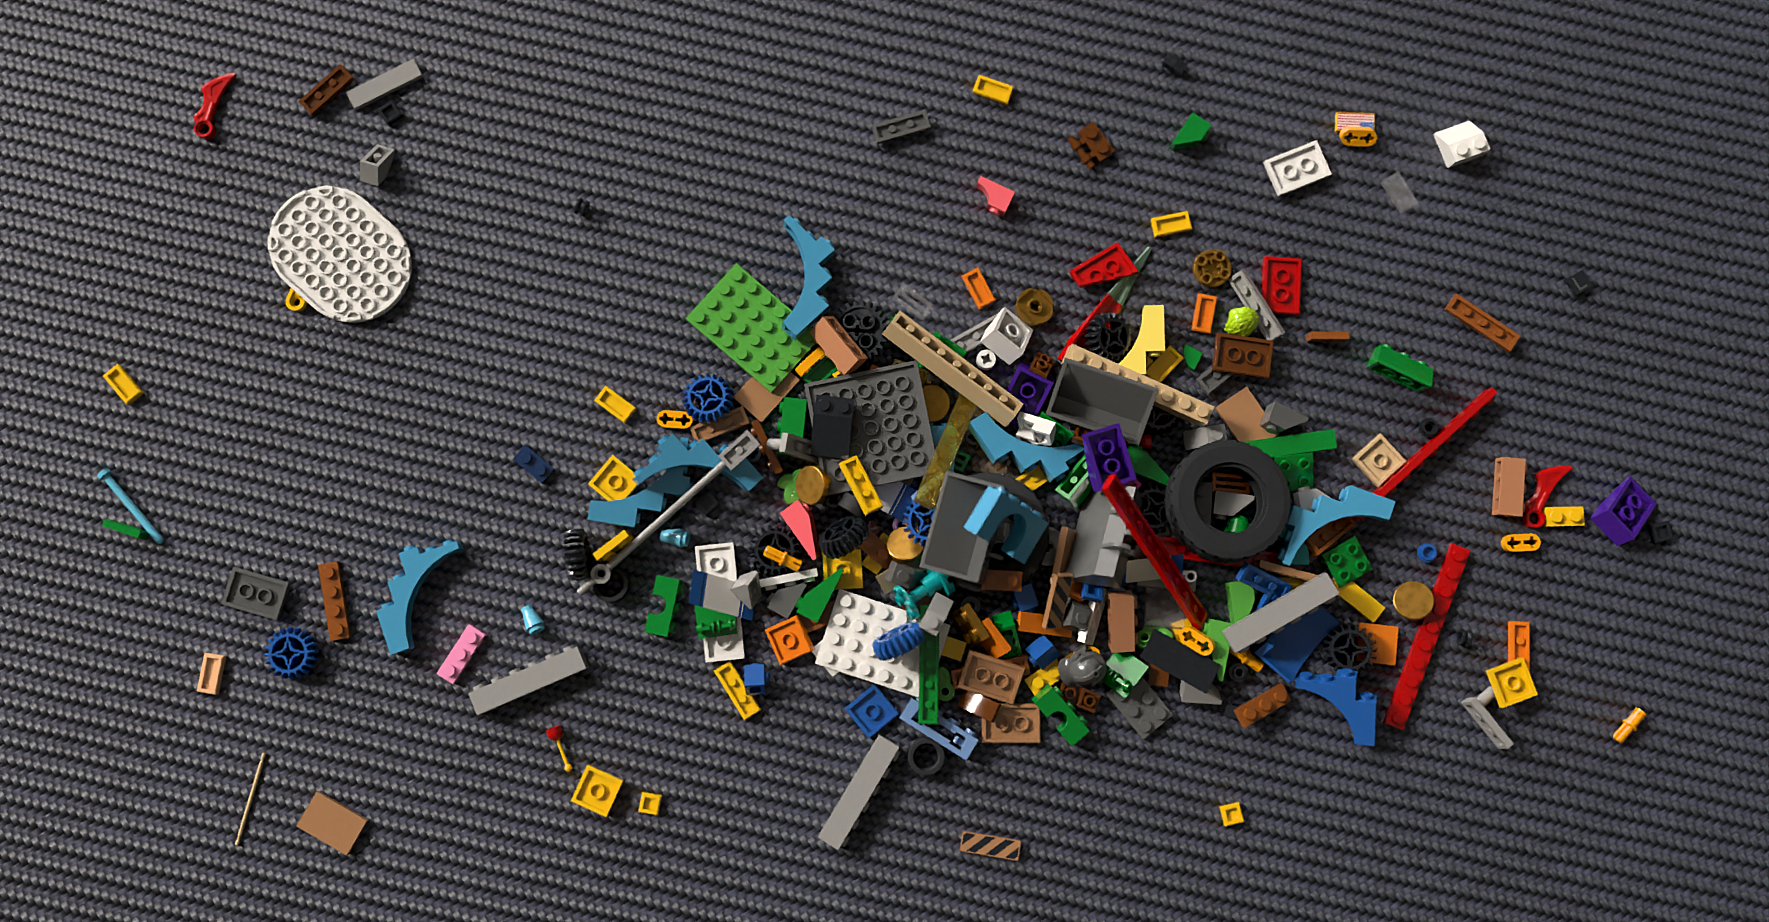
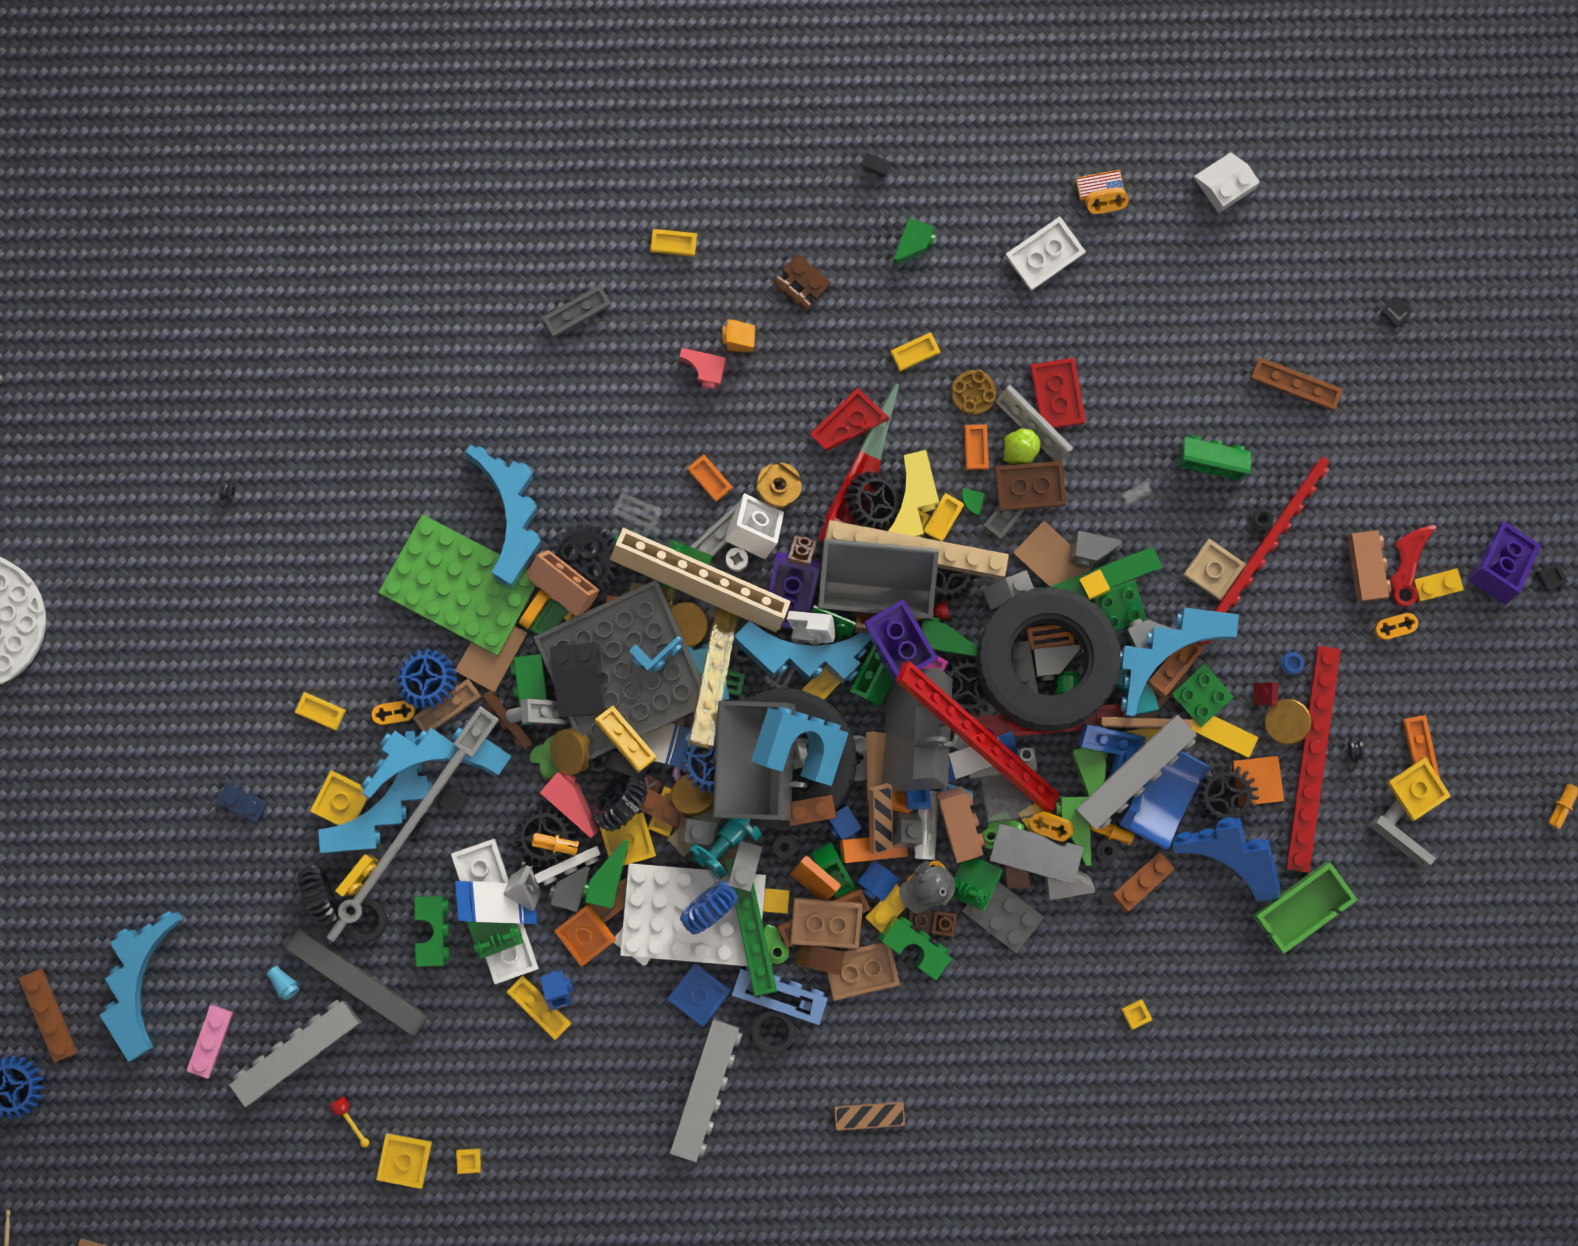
camera: 15 degrees left, 0 degrees up
medium azure cone [660,529,690,548] -> none
pearl gold plate [951,603,990,646] -> none
dark orange tile [1306,332,1350,342] -> none
clear tile [1380,172,1418,214] -> none
none -> dark grey beam [286,928,428,1036]
none -> dark azure bracket [629,636,684,673]
none -> light orange slope [722,319,755,352]
none -> yellow tile [1080,570,1110,601]
none -> clear pin [1122,481,1152,506]
none -> bright green piece [1252,862,1358,954]
none -> dark red plate [1253,682,1278,706]

